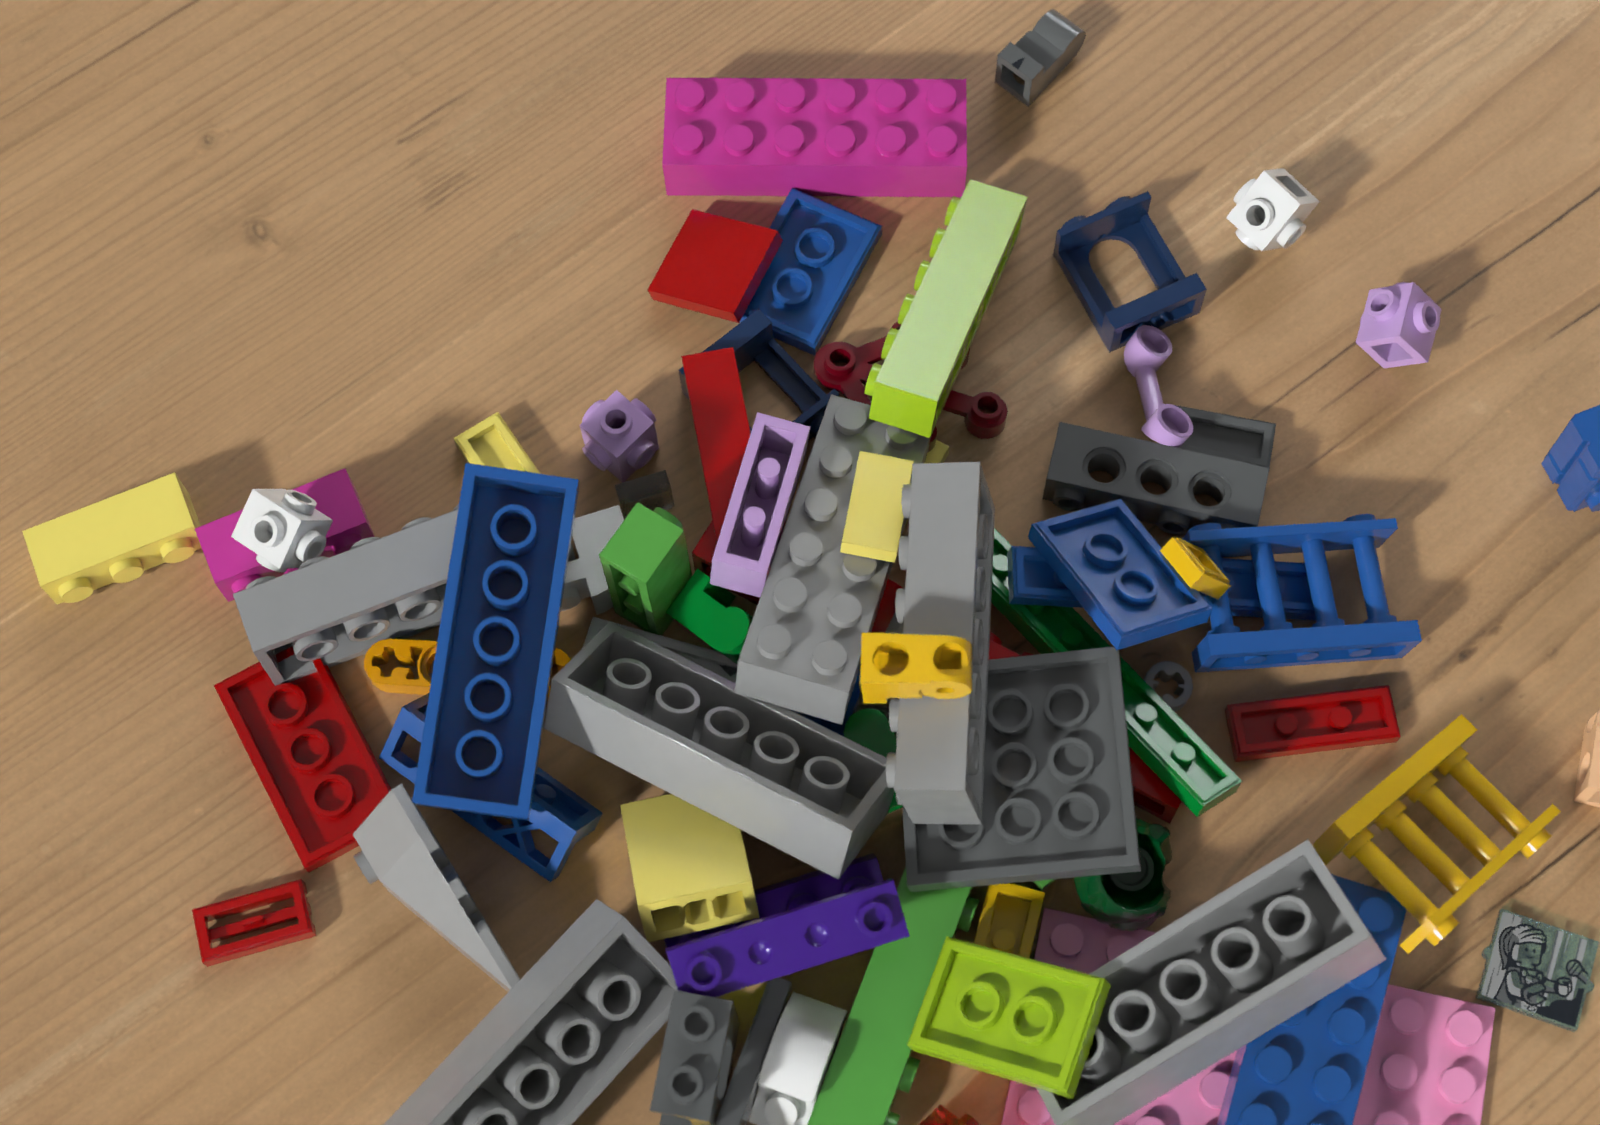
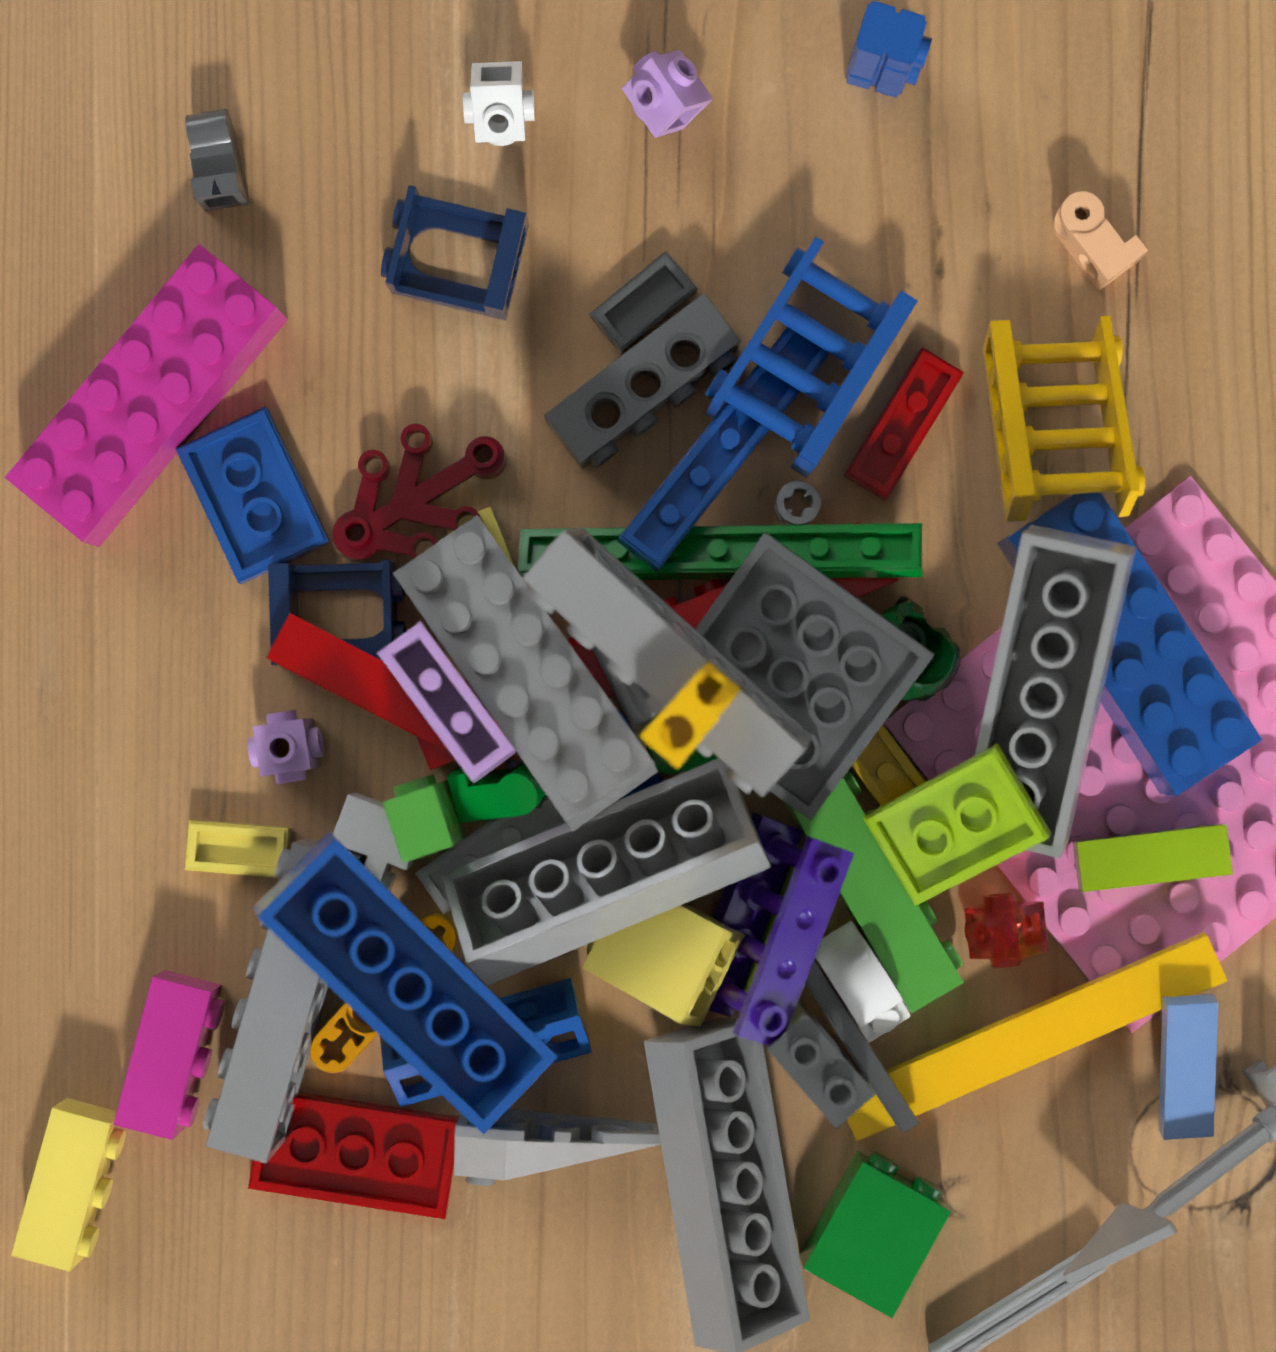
camera: 60 degrees left, 20 degrees up
red tile [192,879,317,967] -> none
white brick [231,489,333,572] -> none
clear smoke tile [615,470,674,520] -> none
red tile [647,209,783,323] -> none
light yellow tile [840,451,914,563] -> none
lime brick [864,179,1028,438] -> none
blue tile [1028,499,1212,650] -> none
lavender bar [1124,325,1193,447] -> none
yellow tile [1160,537,1231,599] -> none
piece [1476,909,1599,1032] -> none

